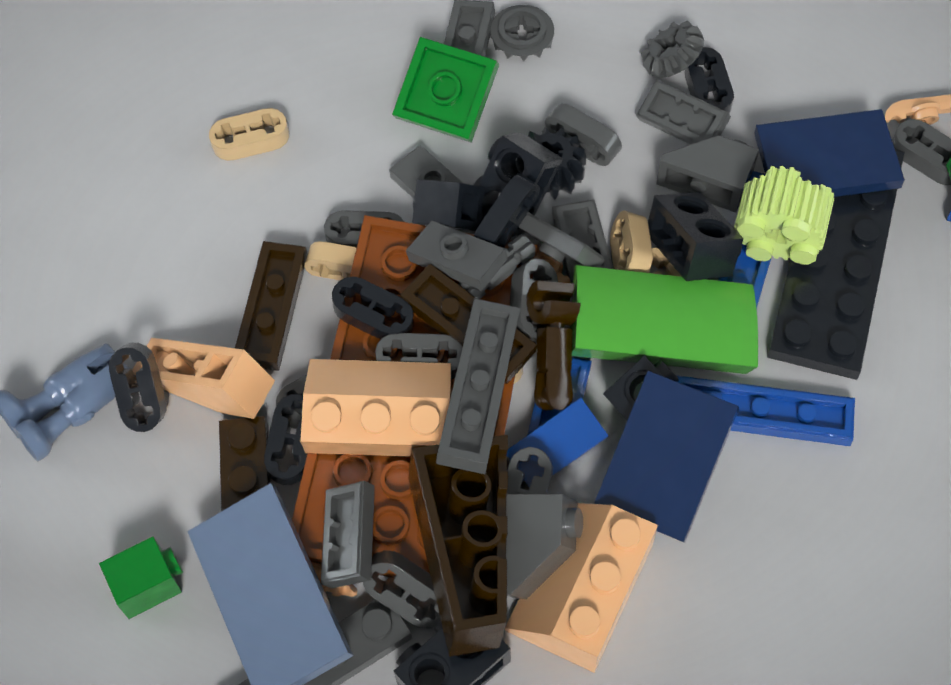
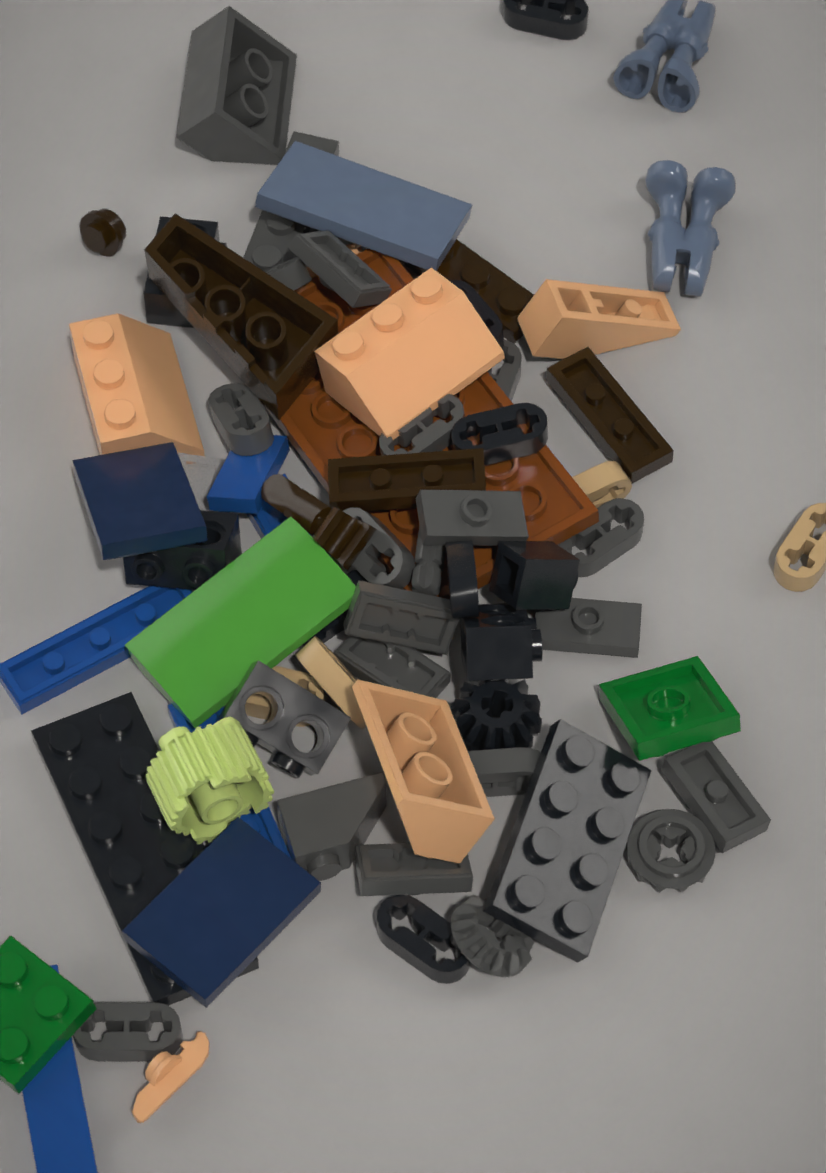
camera: 135 degrees right, 5 degrees down
green brick [99,536,183,619] -> none
black beam [109,343,167,432] -> none
dark grey plate [436,298,520,474] -> none
dark grey slope [506,494,583,599] -> none
none -> light nougat slope [352,679,495,864]
none -> plate [483,719,651,963]

